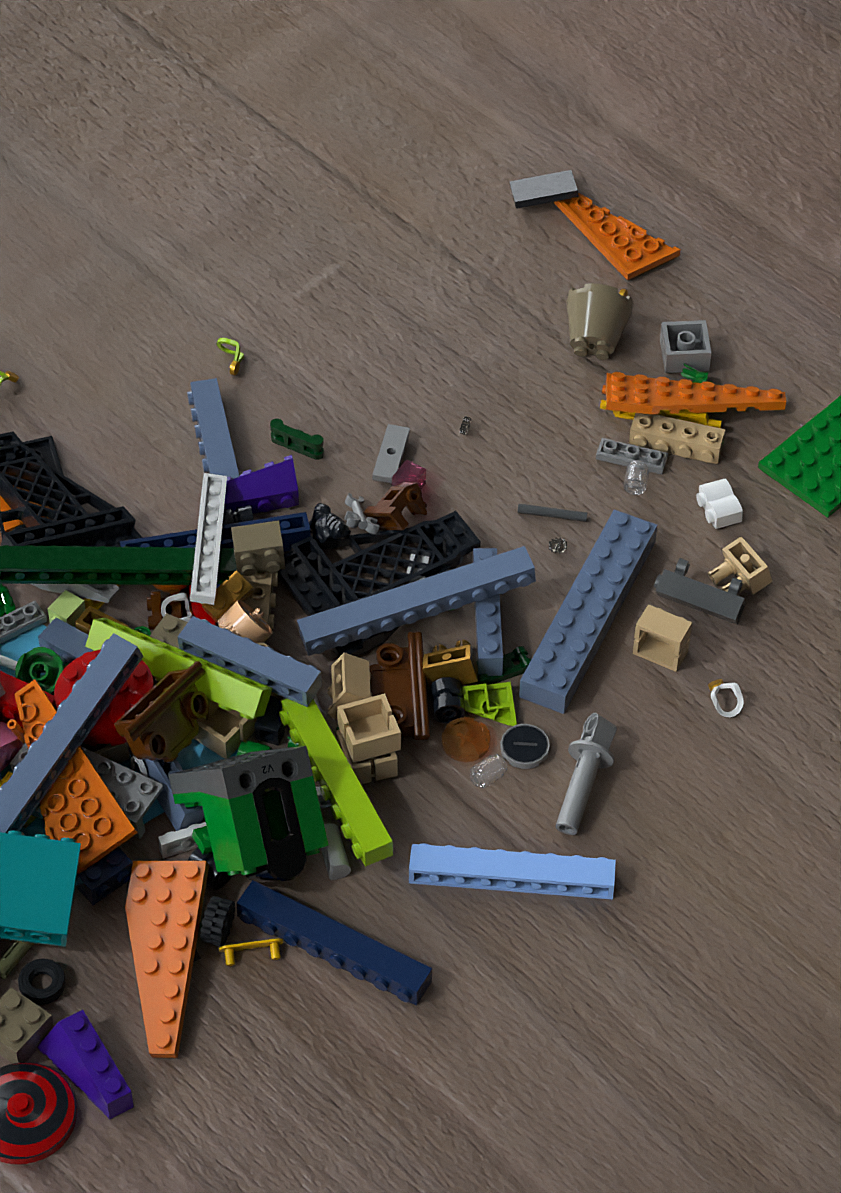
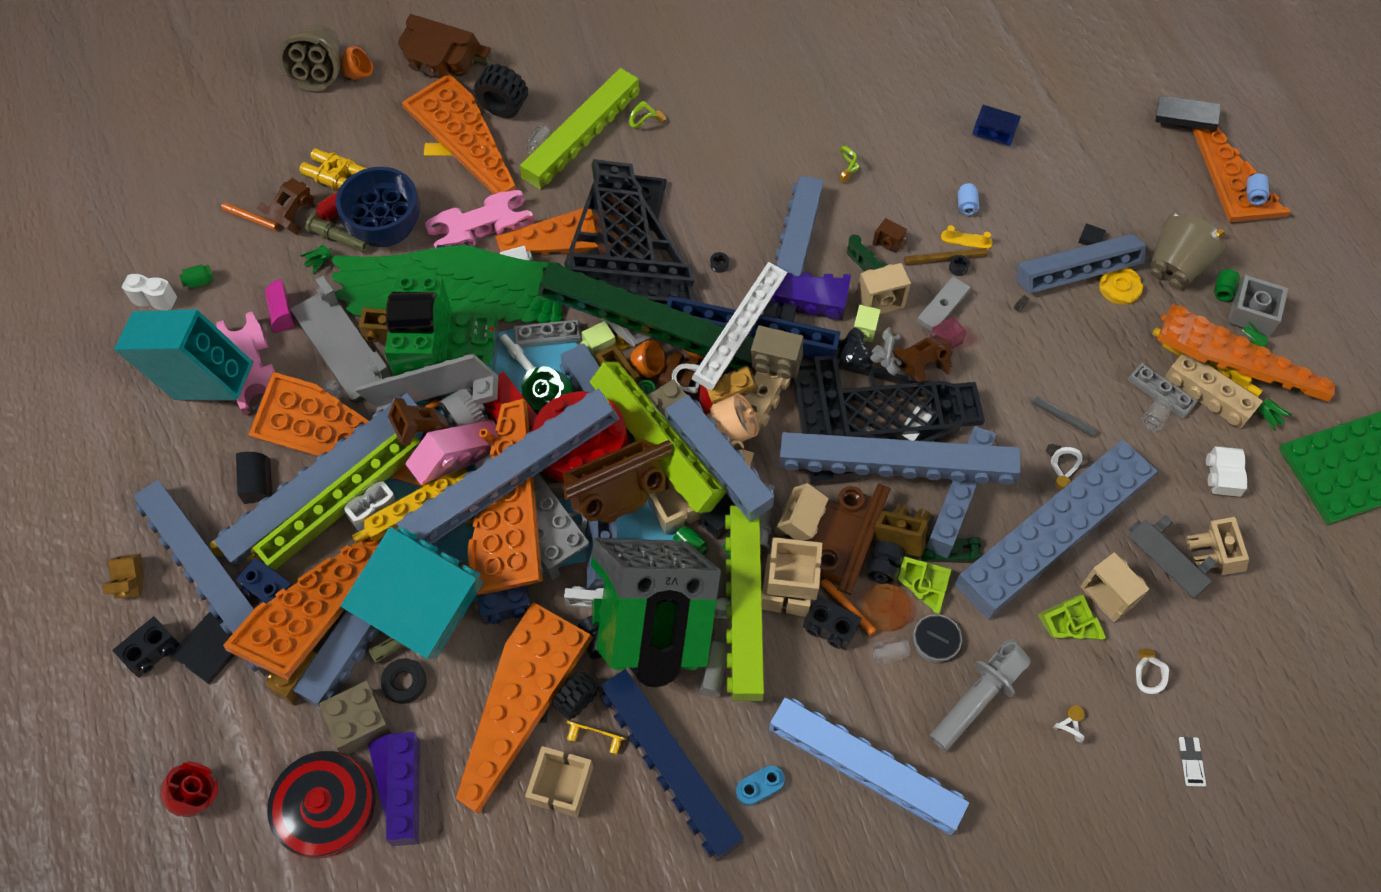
camera: 25 degrees right, 10 degrees up
none -> tan piece [525,746,593,818]
none -> orange hat [629,339,666,378]
none -> black bush [710,252,729,273]
none -> dark azure plate [736,766,785,806]
none -> black brick [803,595,862,650]
none -> orange bar [820,578,877,636]
none -> yellowish green brick [854,305,880,342]
none -> tan brick [855,263,911,314]
none -> reddish brown brick [872,218,907,253]
none -> pearl gold bar [904,248,988,265]
none -> yellow piece [941,225,993,249]
none -> black bush [949,255,970,276]
none -> light blue brick [957,183,979,215]
none -> clear blue brick [972,104,1021,146]
none -> sand blue brick [1017,234,1146,294]
none -> lime slope [1038,594,1106,640]
none -> white piece [1051,447,1083,490]
none -> piece [1052,705,1085,744]
none -> black tile [1078,223,1106,245]
none -> yellow tile [1099,268,1143,305]
none -> sticker [1179,737,1206,786]
none -> green brick [1214,269,1240,301]
none -> light blue brick [1247,173,1269,205]
none -> green piece [1256,398,1292,431]

